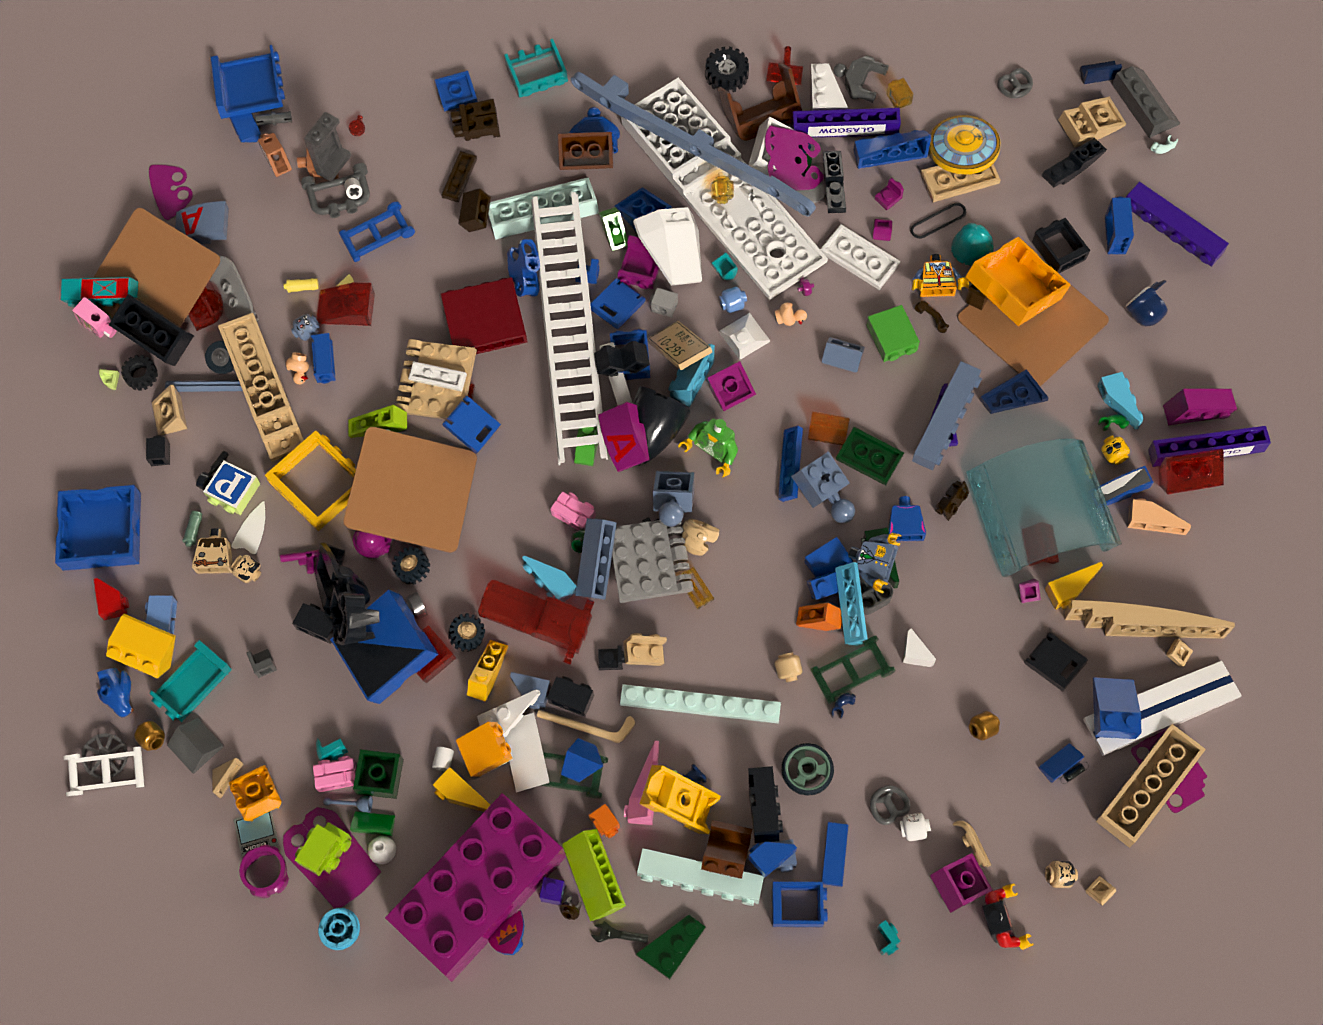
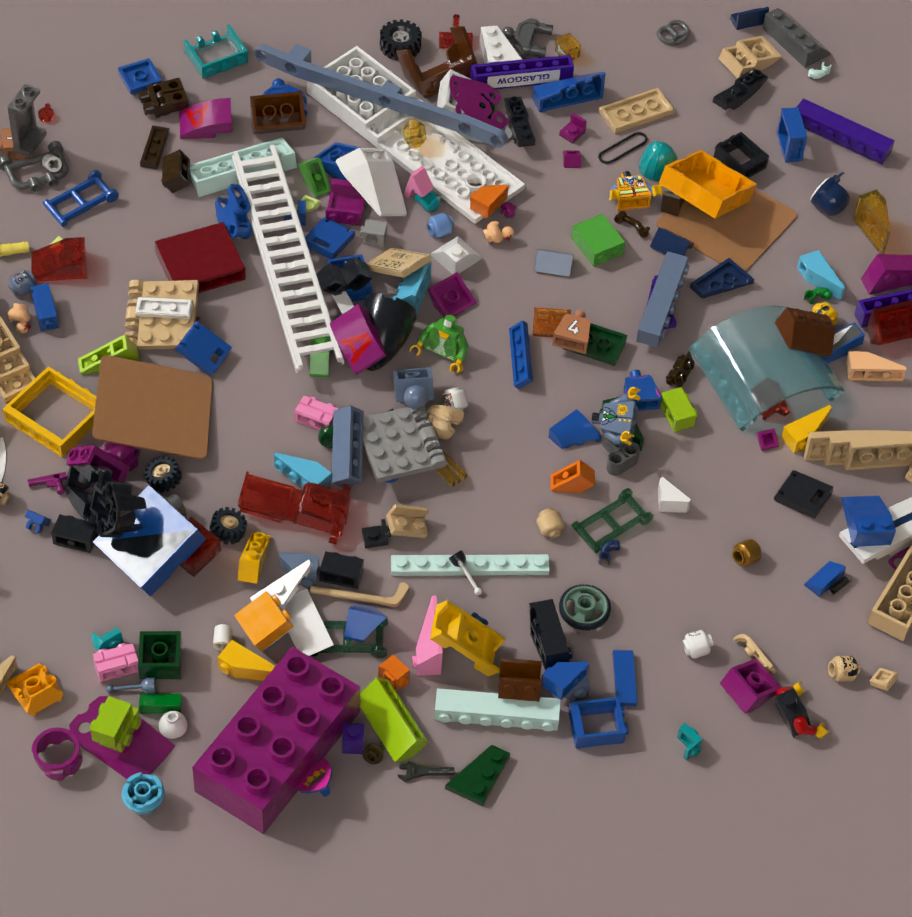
camera: 15 degrees left, 15 degrees down
sticker [233,811,279,856] -> none
dark grey panel [247,649,277,678] -> none
sand blue brick [791,451,855,523] -> none
blue slope [806,571,838,600] -> none
white tile [820,224,901,290] -> none
medium azure fence [835,562,868,646] -> none
dark grey piece [870,785,911,825] -> none
dish [929,115,1001,175] -> none
none -> blue tile [25,510,52,533]
none -> magenta panel [66,445,130,482]
none -> magenta slope [179,98,232,139]
none -> yellowish green tile [297,195,321,212]
none -> bright pink slope [404,165,433,199]
none -> white head [442,387,468,411]
none -> hinge [449,550,482,595]
none -> orange slope [470,184,509,219]
none -> nougat torso [552,310,590,354]
none -> dark blue panel [650,227,694,256]
none -> lime brick [660,387,698,432]
none -> reddish brown slope [774,307,835,357]
none -> clear yellow slope [853,189,891,254]

